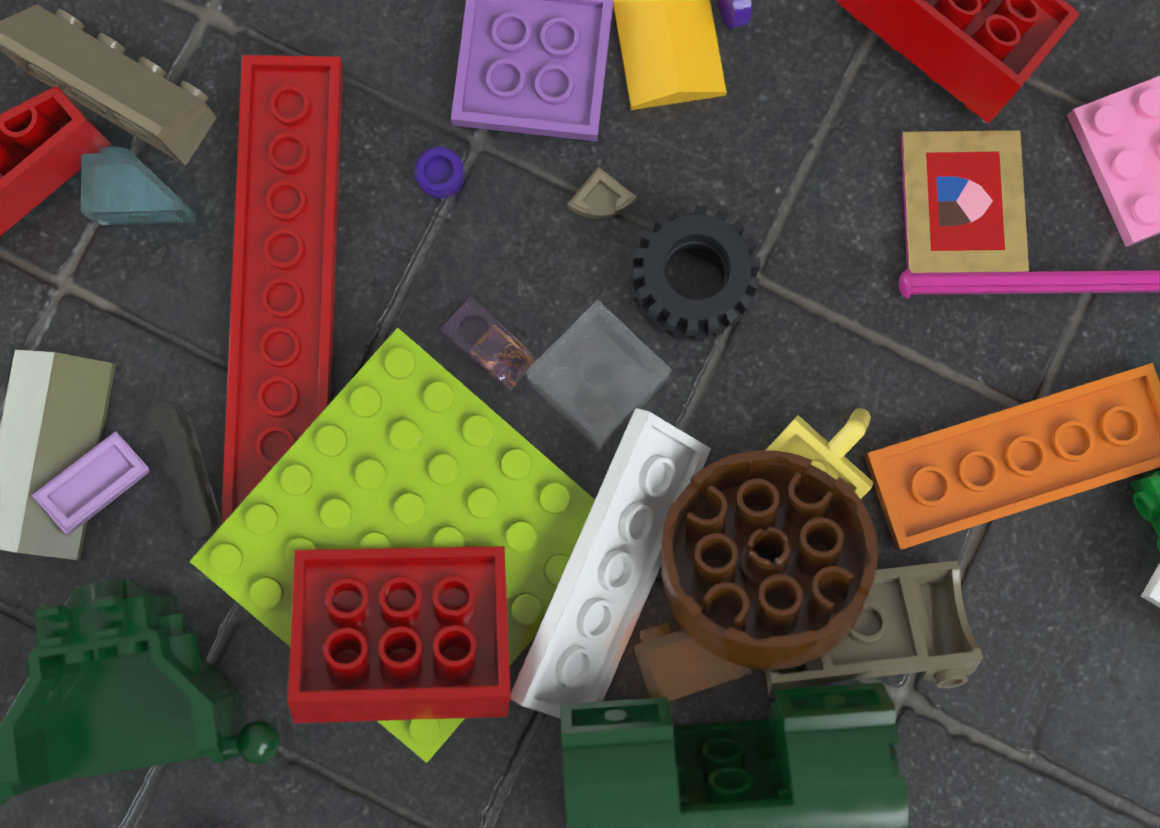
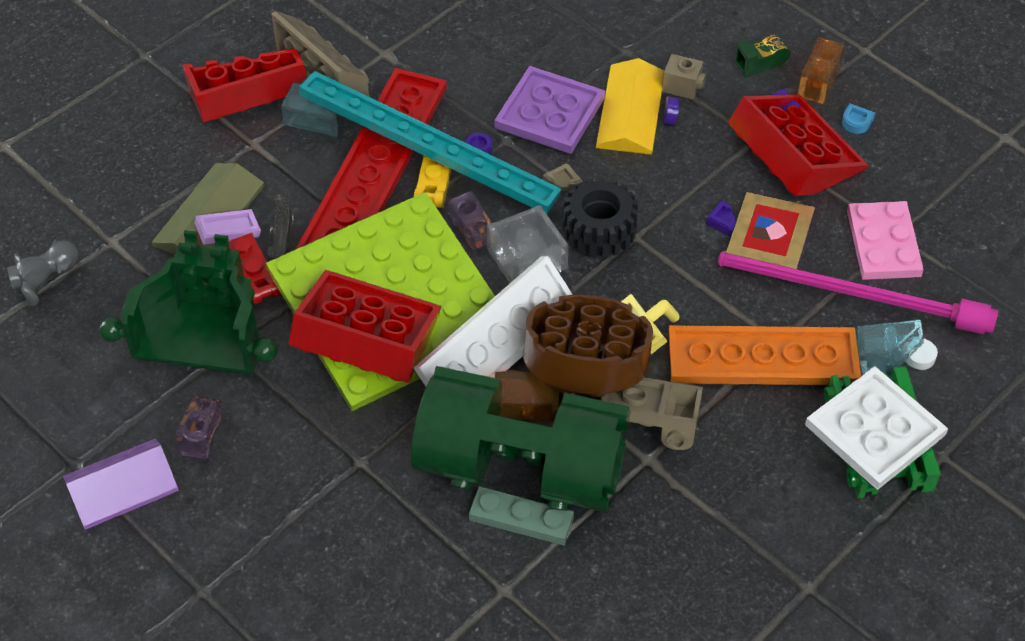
camera: 20 degrees right, 30 degrees down
none -> red plate [229,233,282,305]
none -> teal plate [299,71,561,215]
none -> yellow plate [414,156,451,208]
none -> dark purple tile [706,200,736,237]

